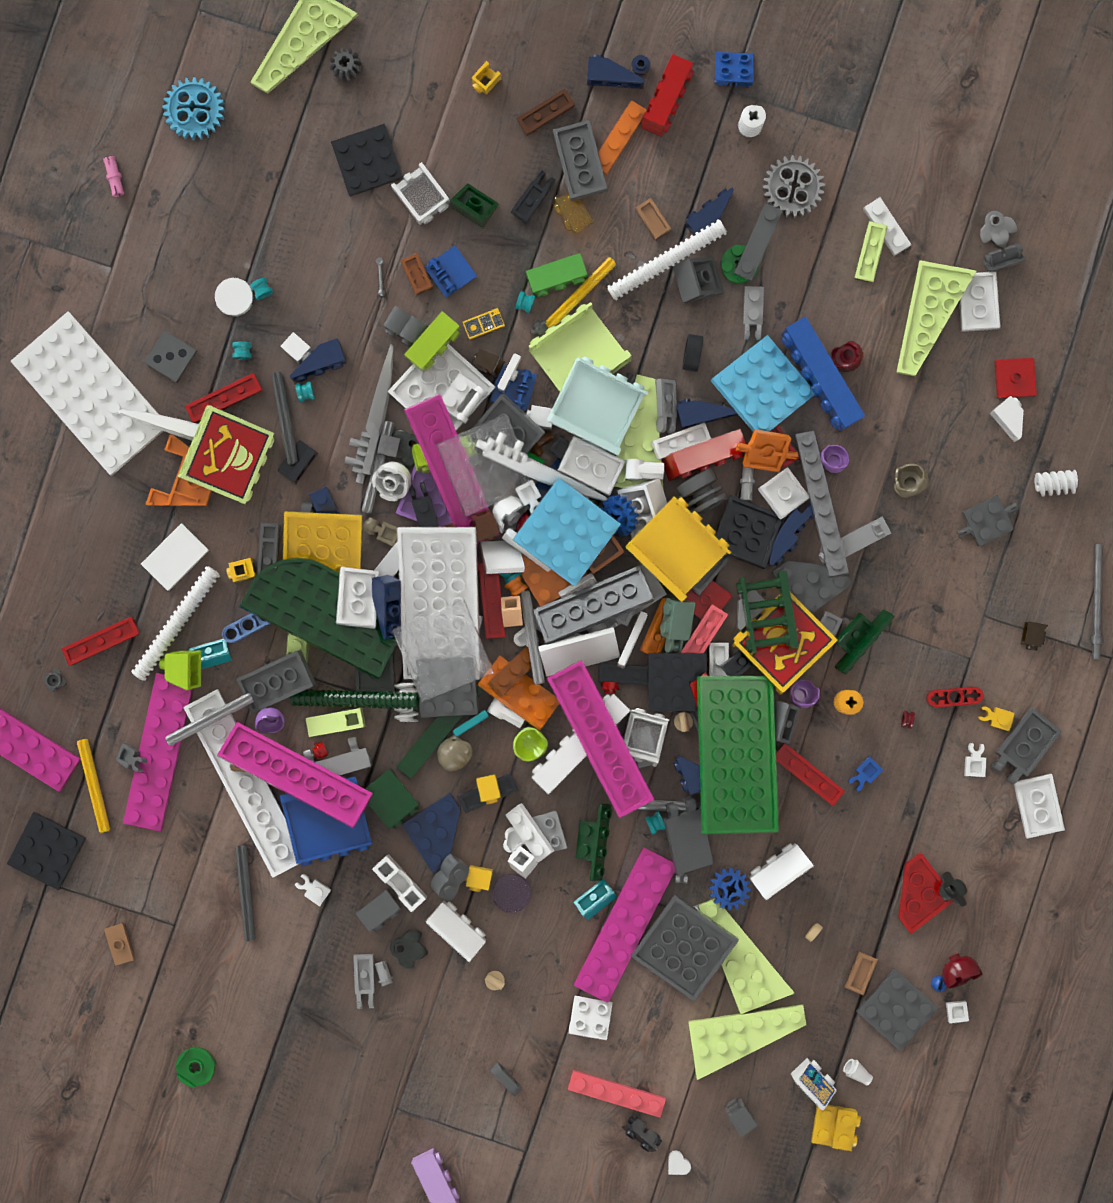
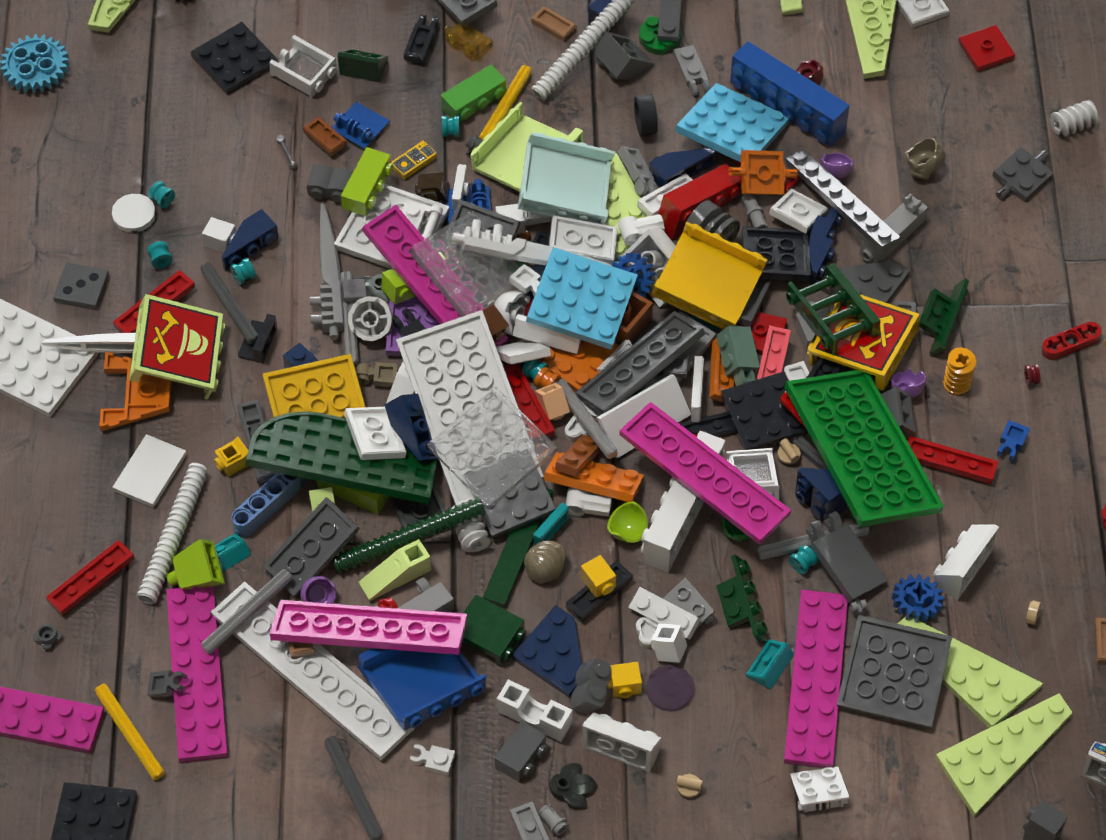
camera: 20 degrees left, 30 degrees down
white slope [989,396,1024,442] -> none

